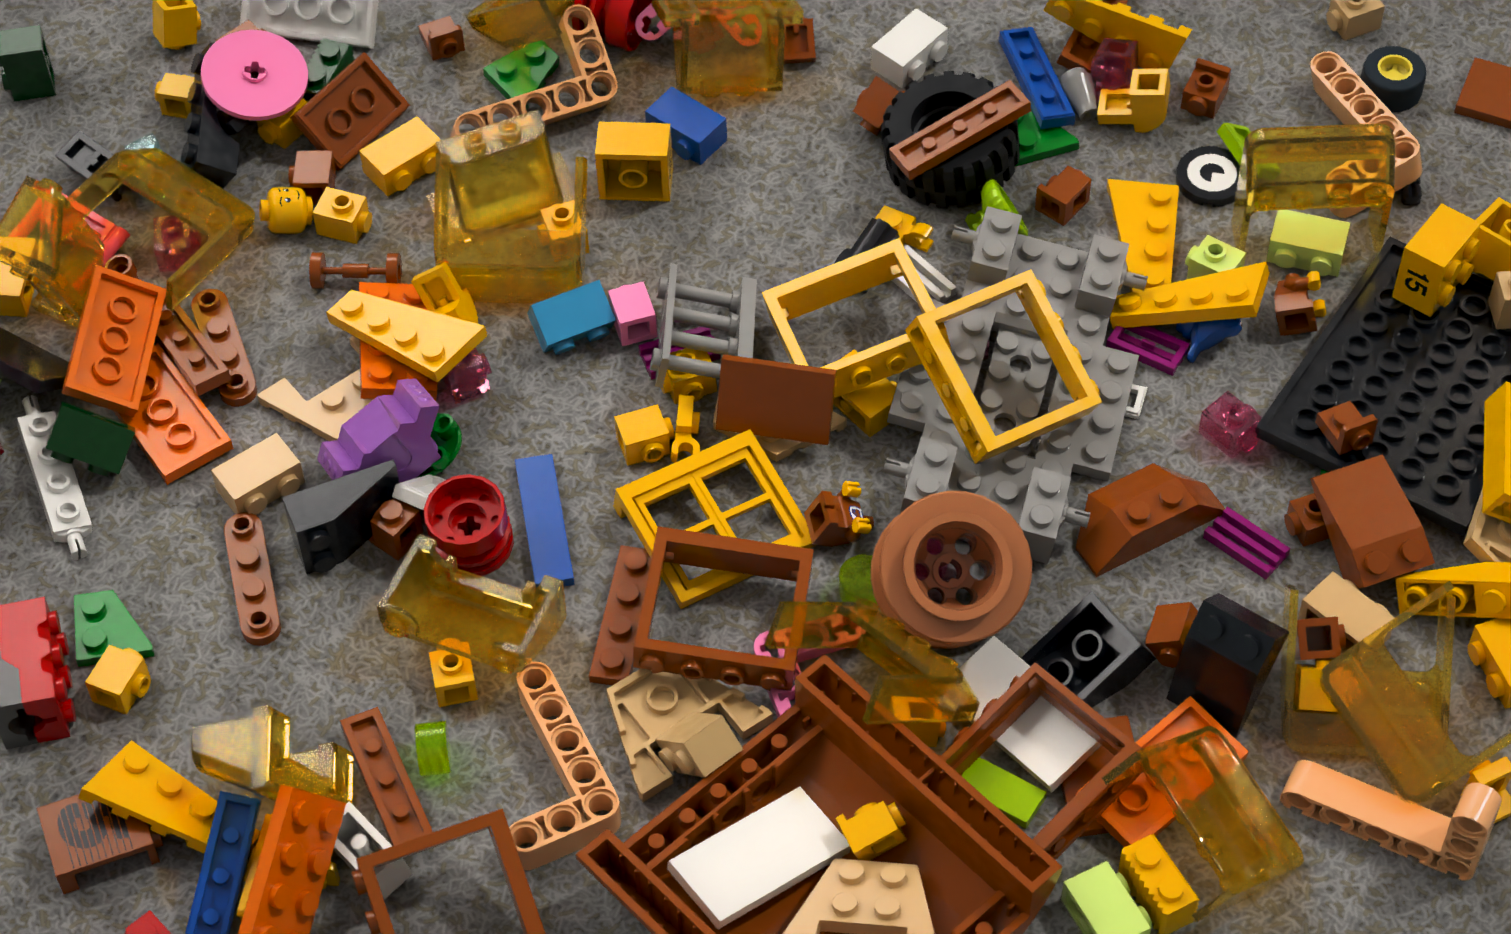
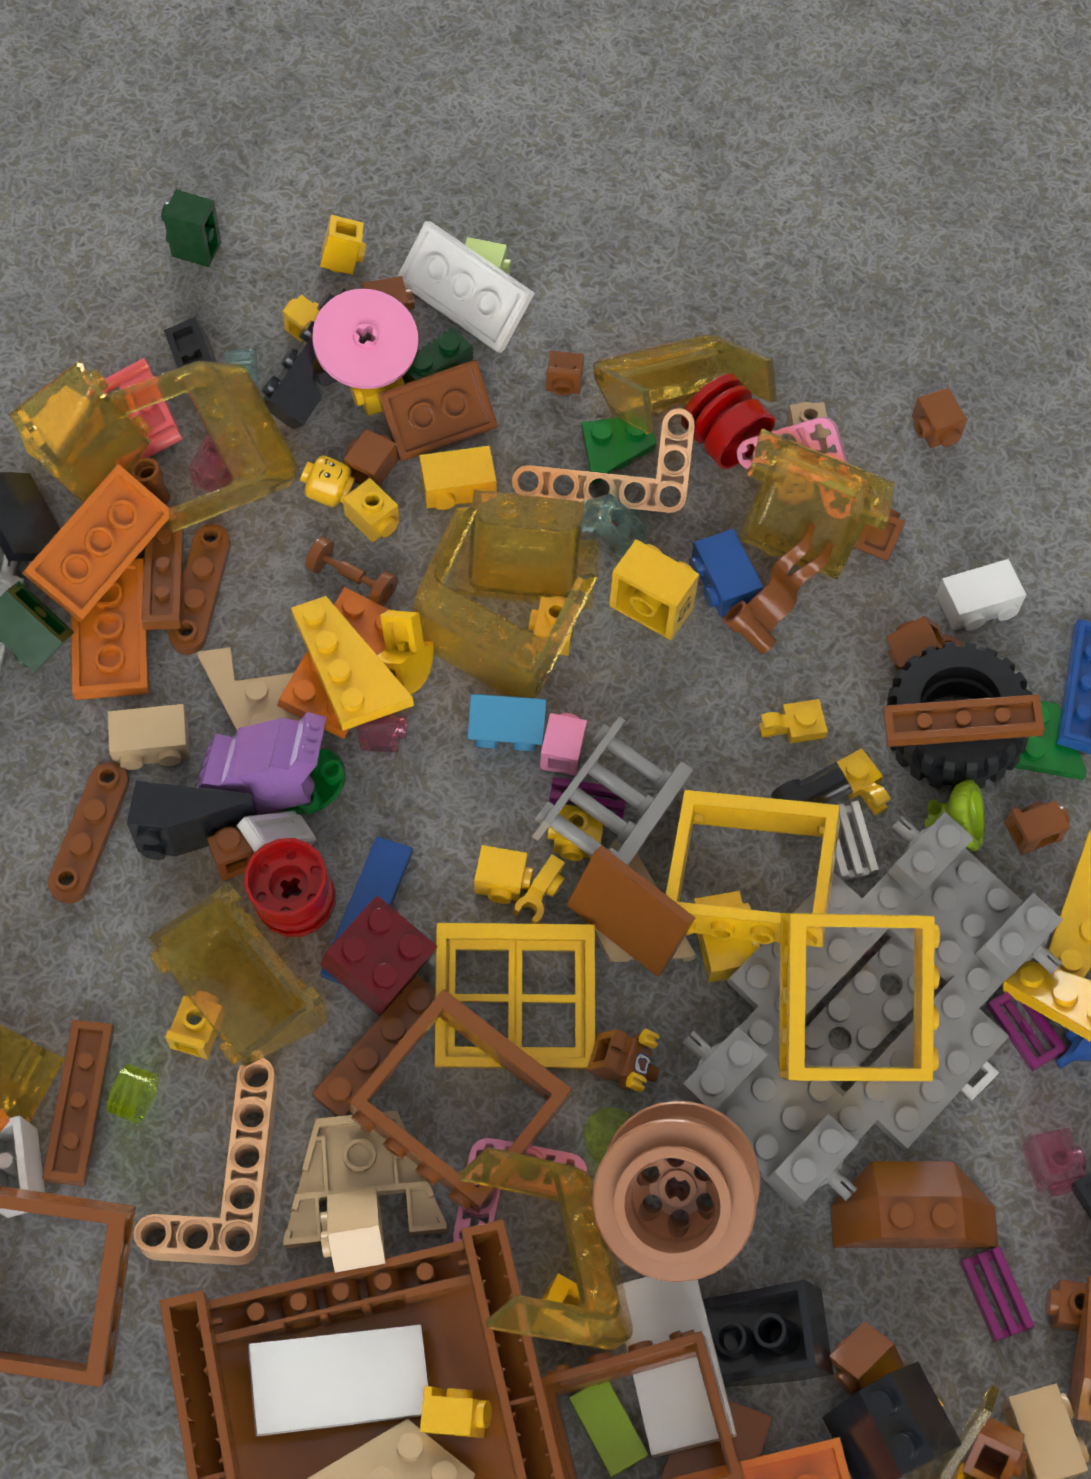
camera: 25 degrees right, 10 degrees up
none -> dark red brick [320,895,438,1016]
none -> clear light blue leg [576,494,648,556]
none -> dark orange flag [723,522,835,654]
none -> yellow plate [759,699,828,744]

